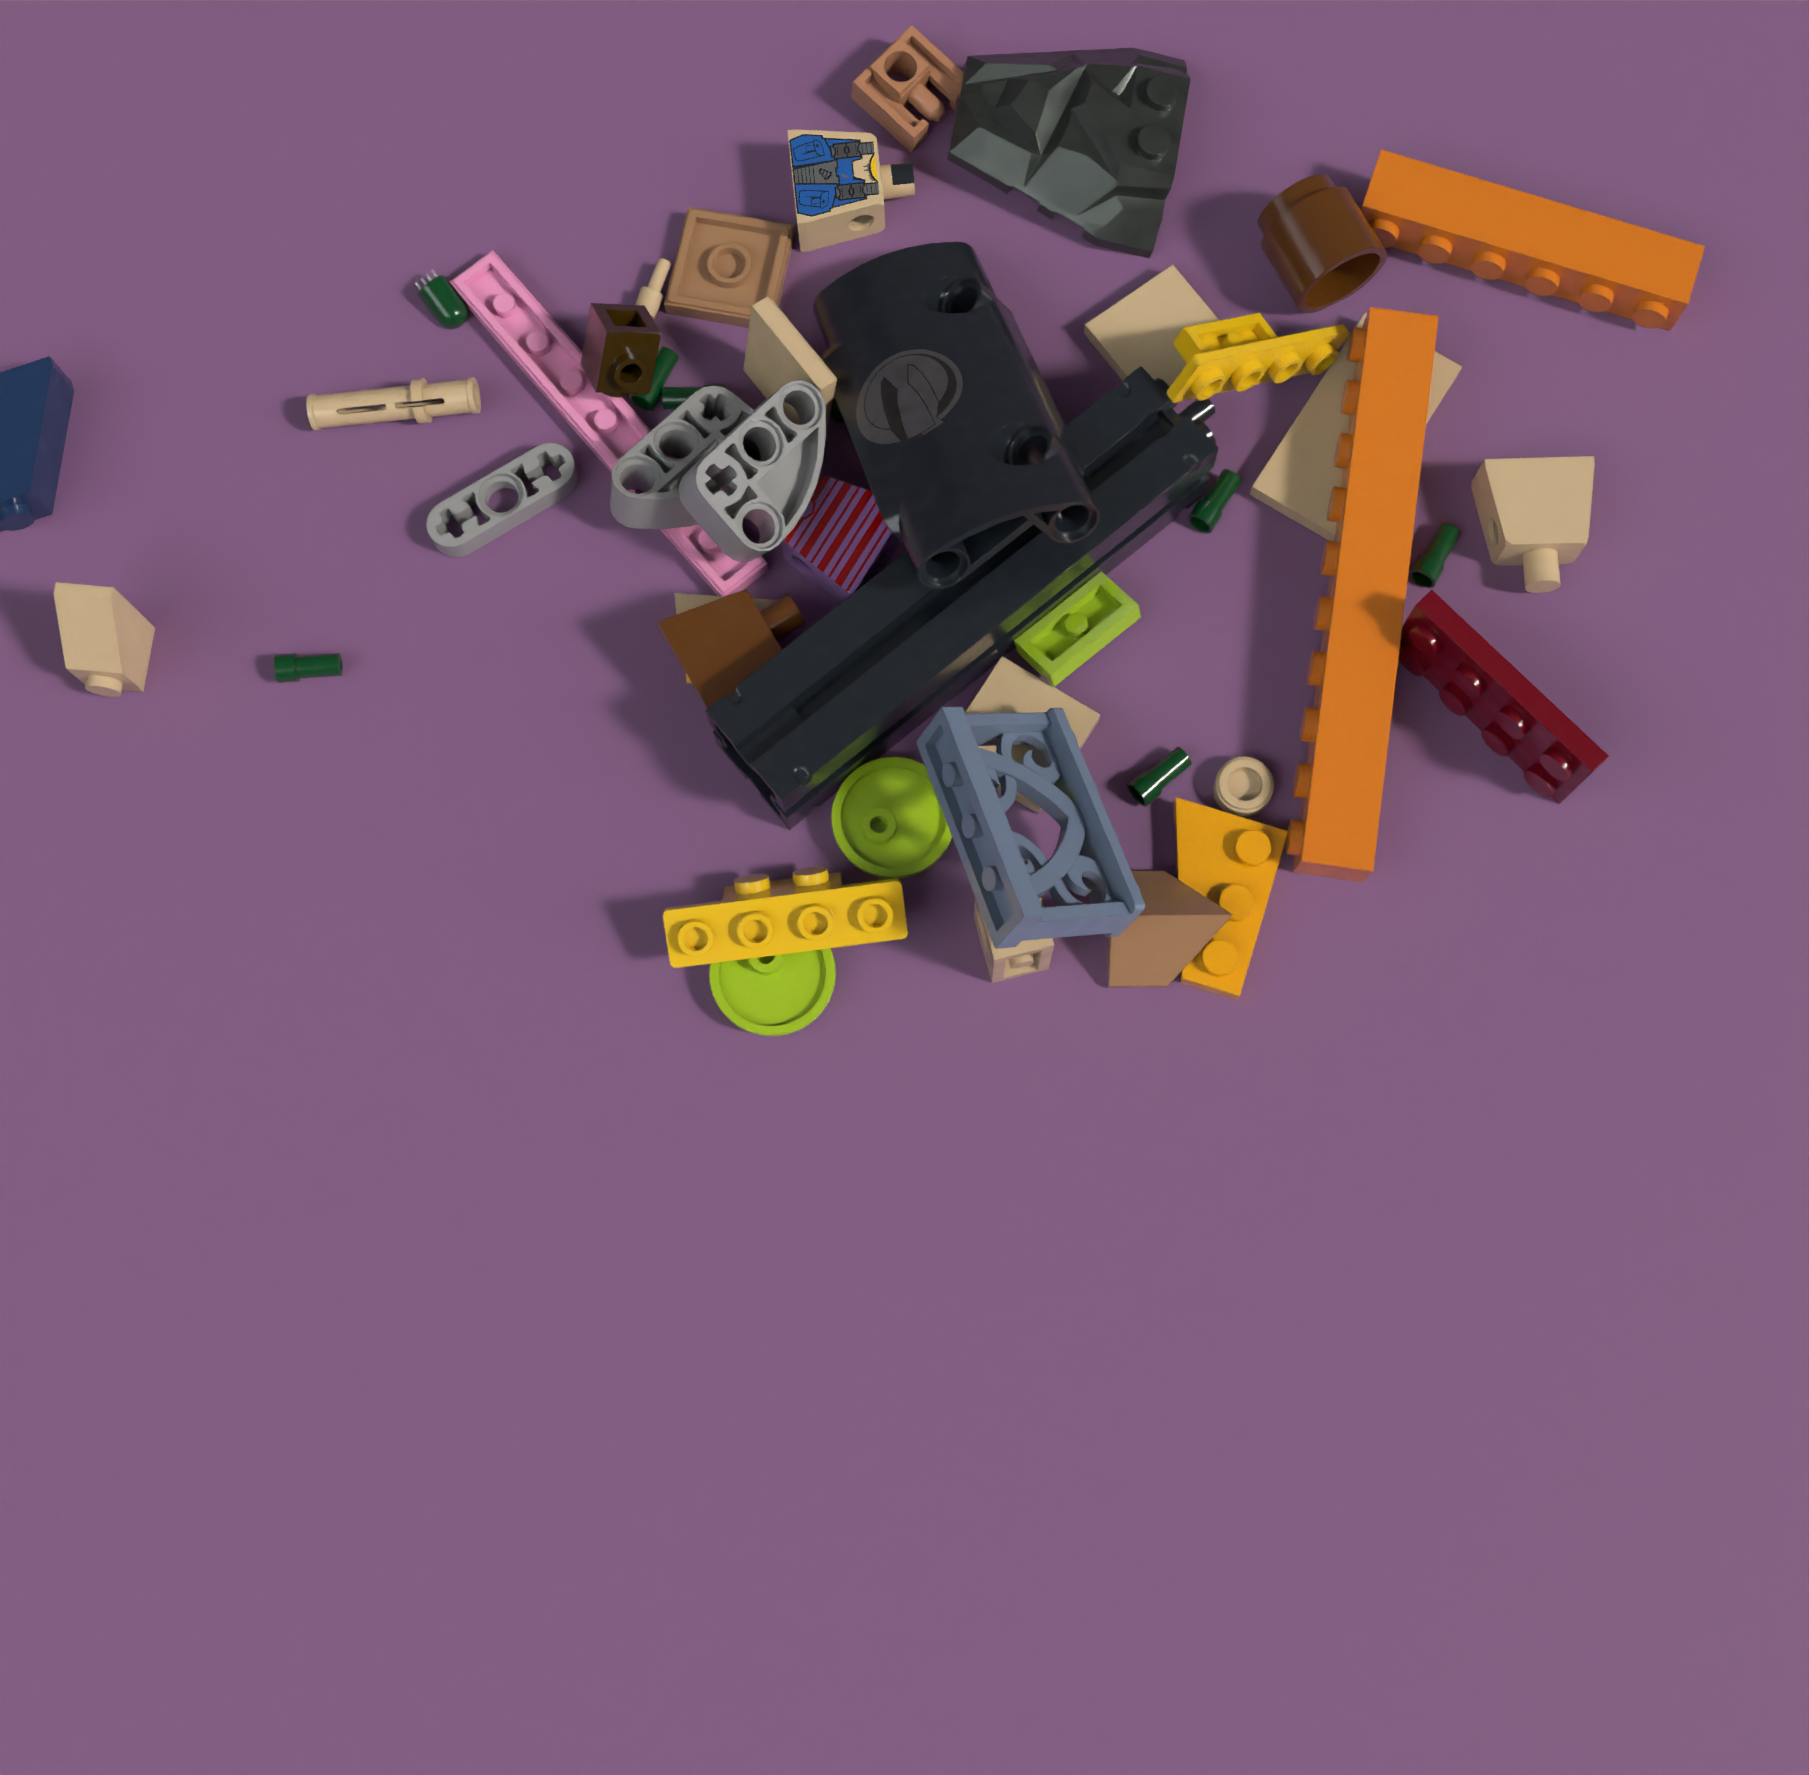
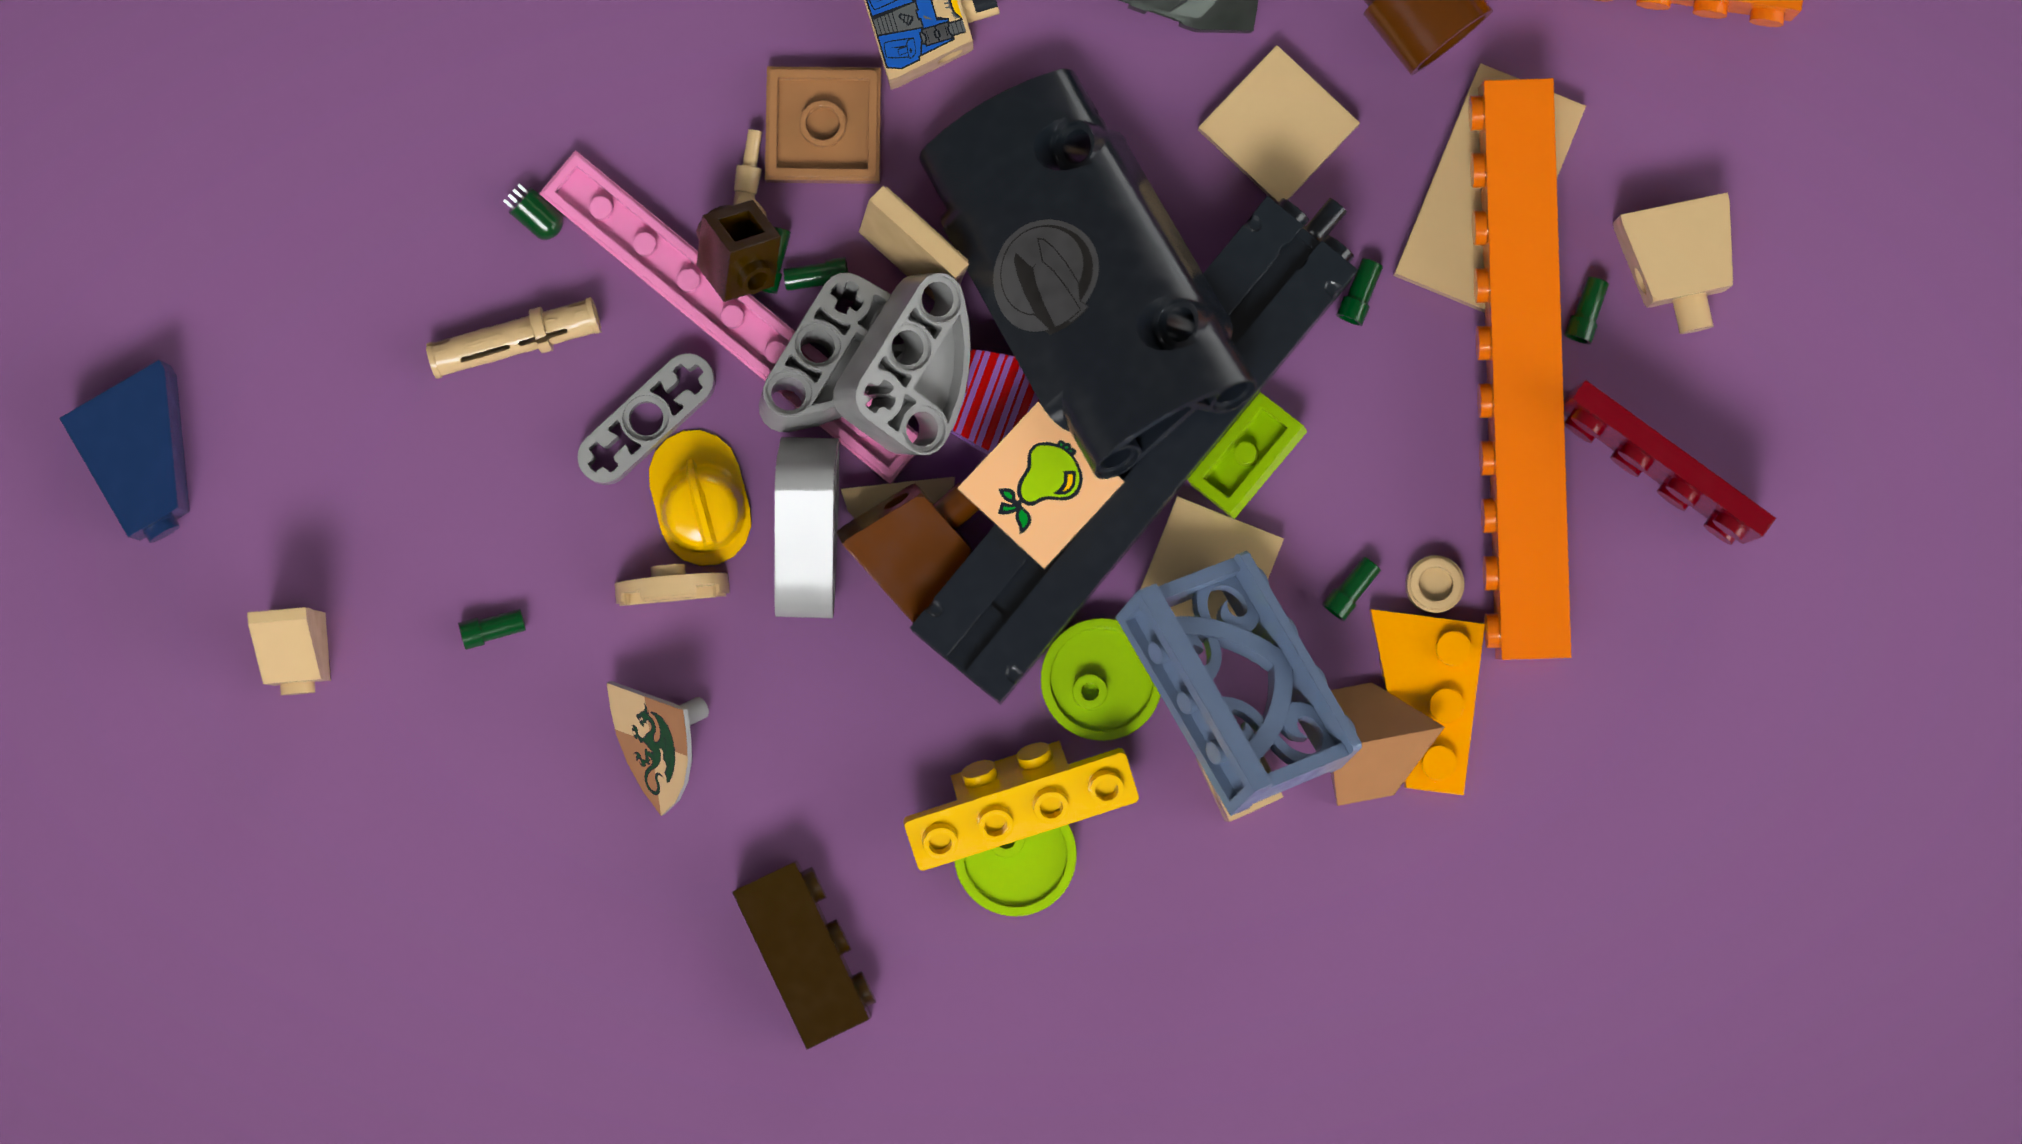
camera: 10 degrees left, 10 degrees up
yellow bracket [1166,313,1350,403] -> none
none -> shield [607,681,709,816]
none -> tan plate [614,564,730,606]
none -> yellow piece [649,430,751,566]
none -> dark brown brick [732,861,876,1049]
none -> beam [775,437,839,619]
none -> light nougat tile [958,402,1124,569]

